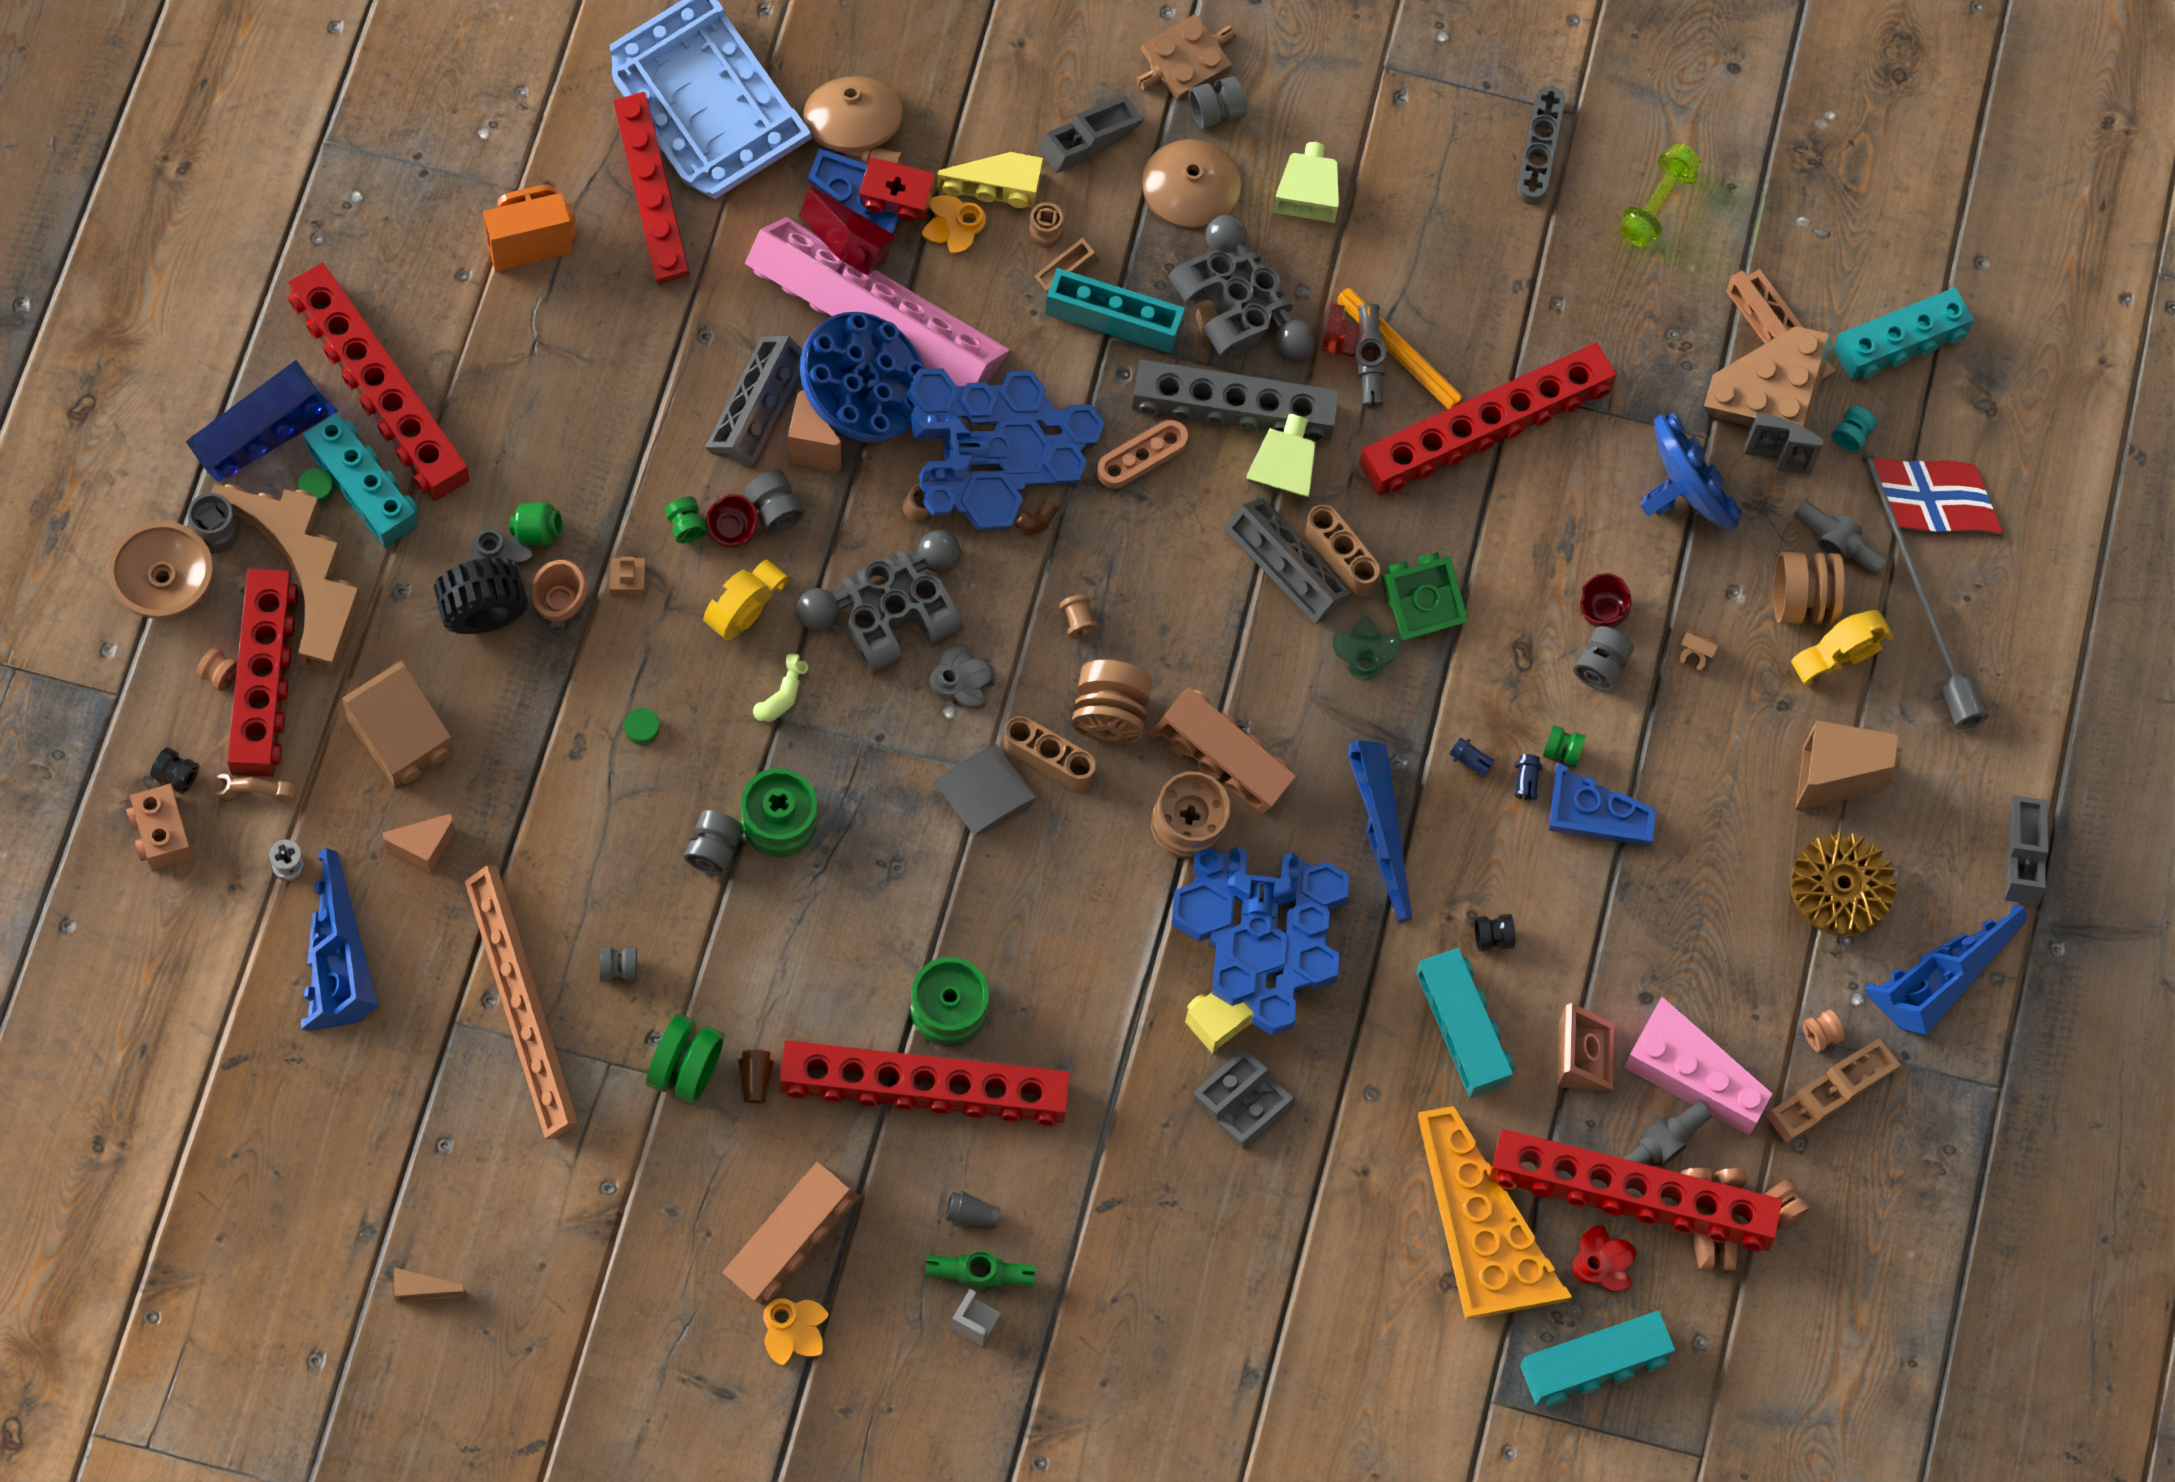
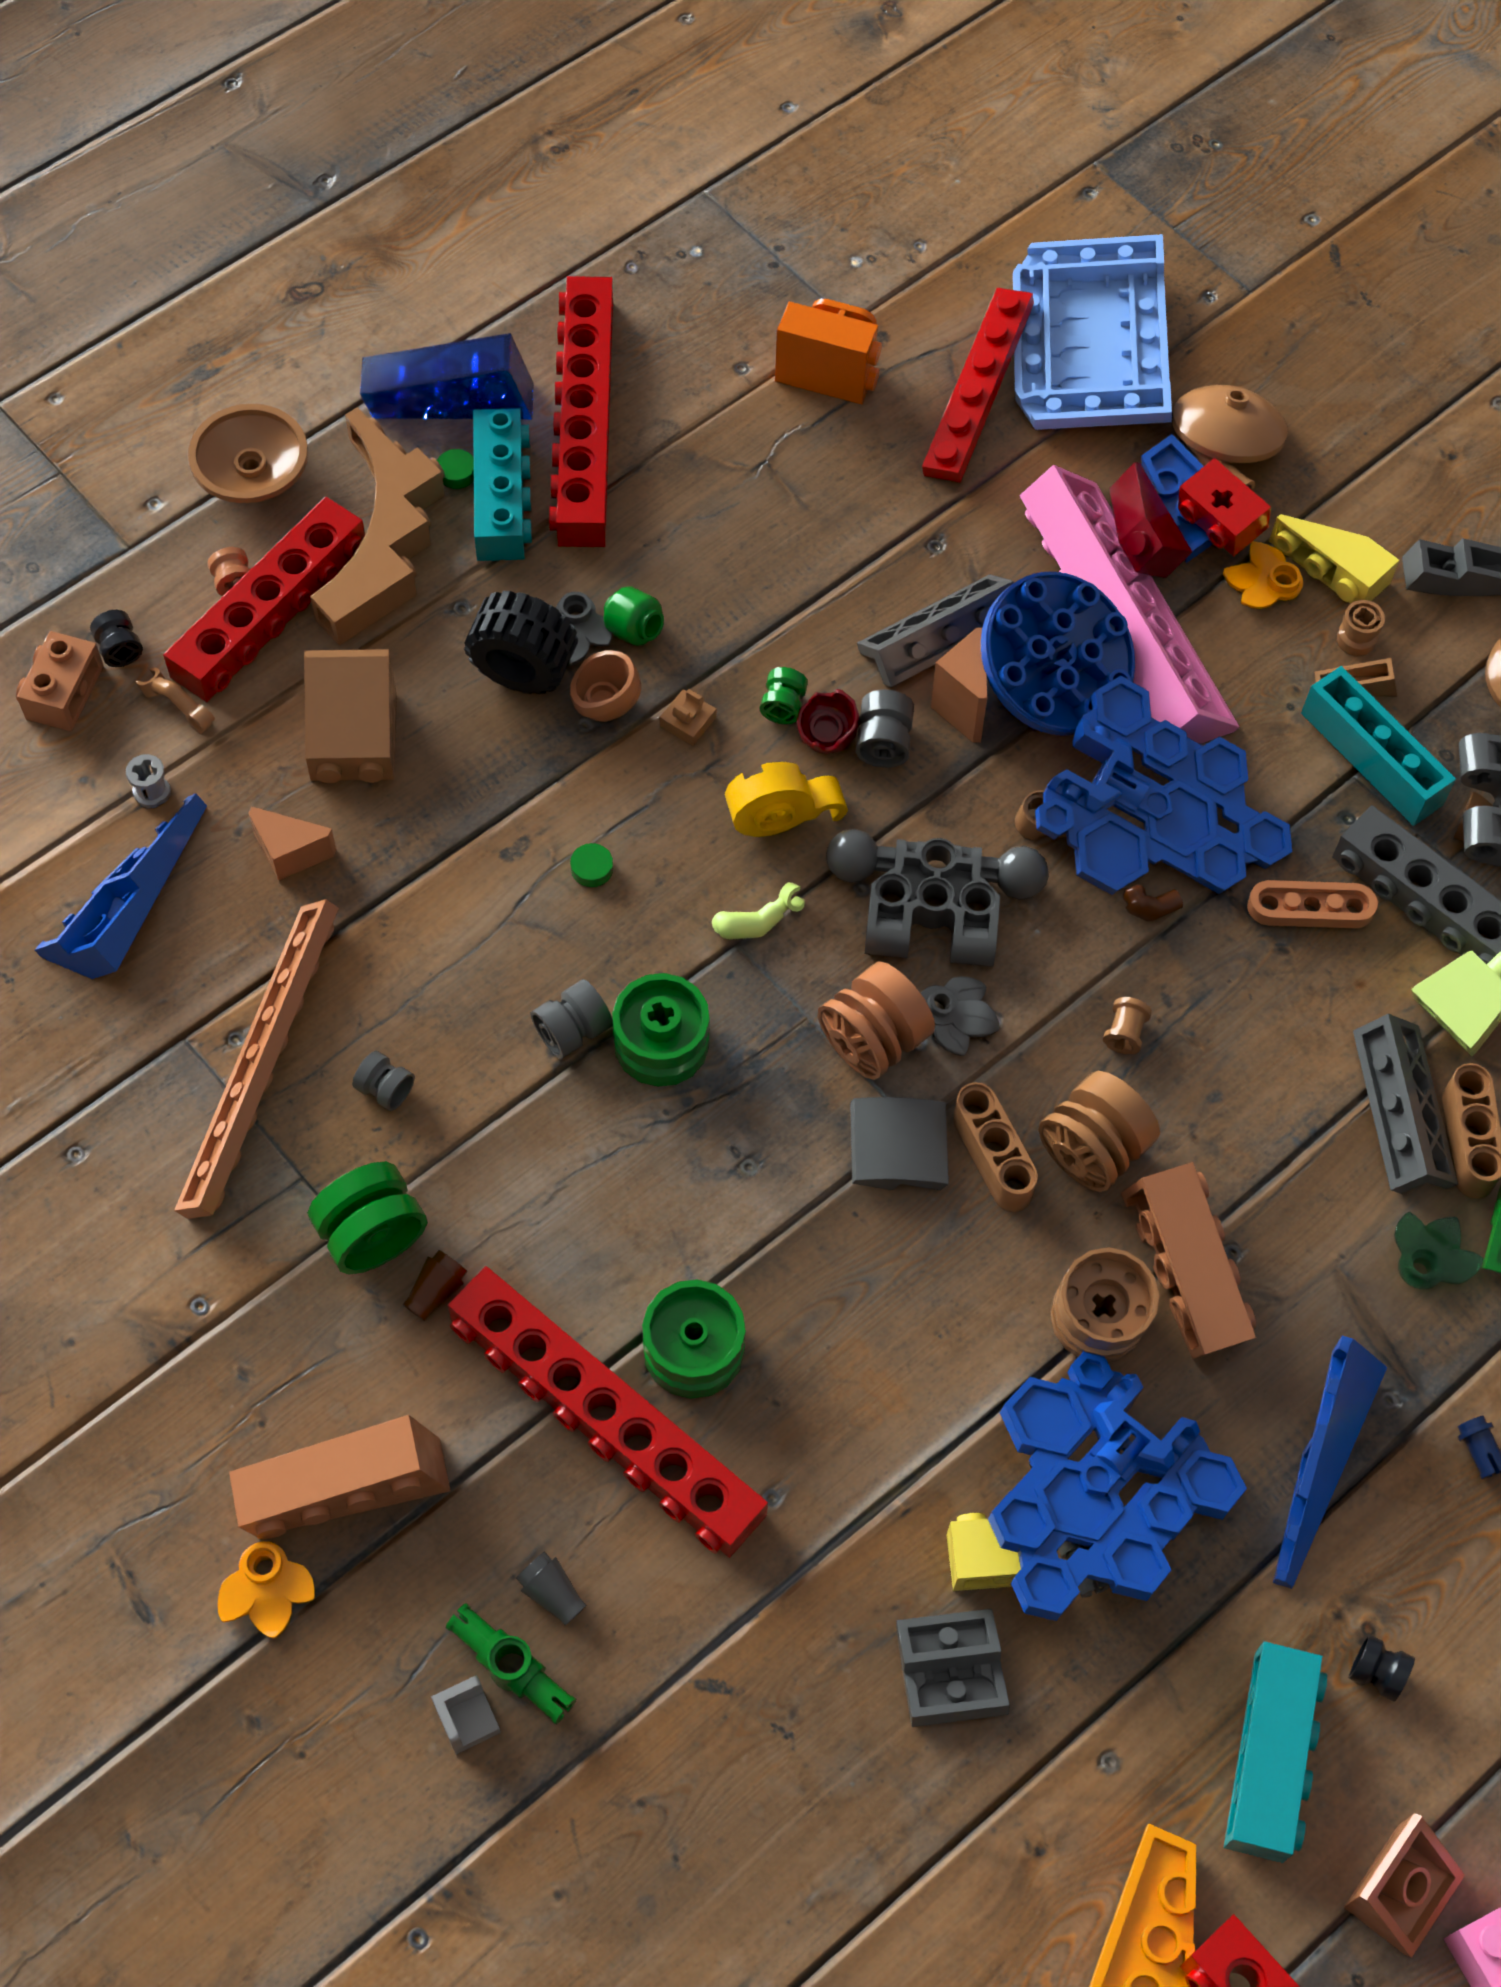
camera: 40 degrees right, 5 degrees down
dark grey wheel [188,493,238,553] -> none
none -> nougat wheel [817,961,935,1080]

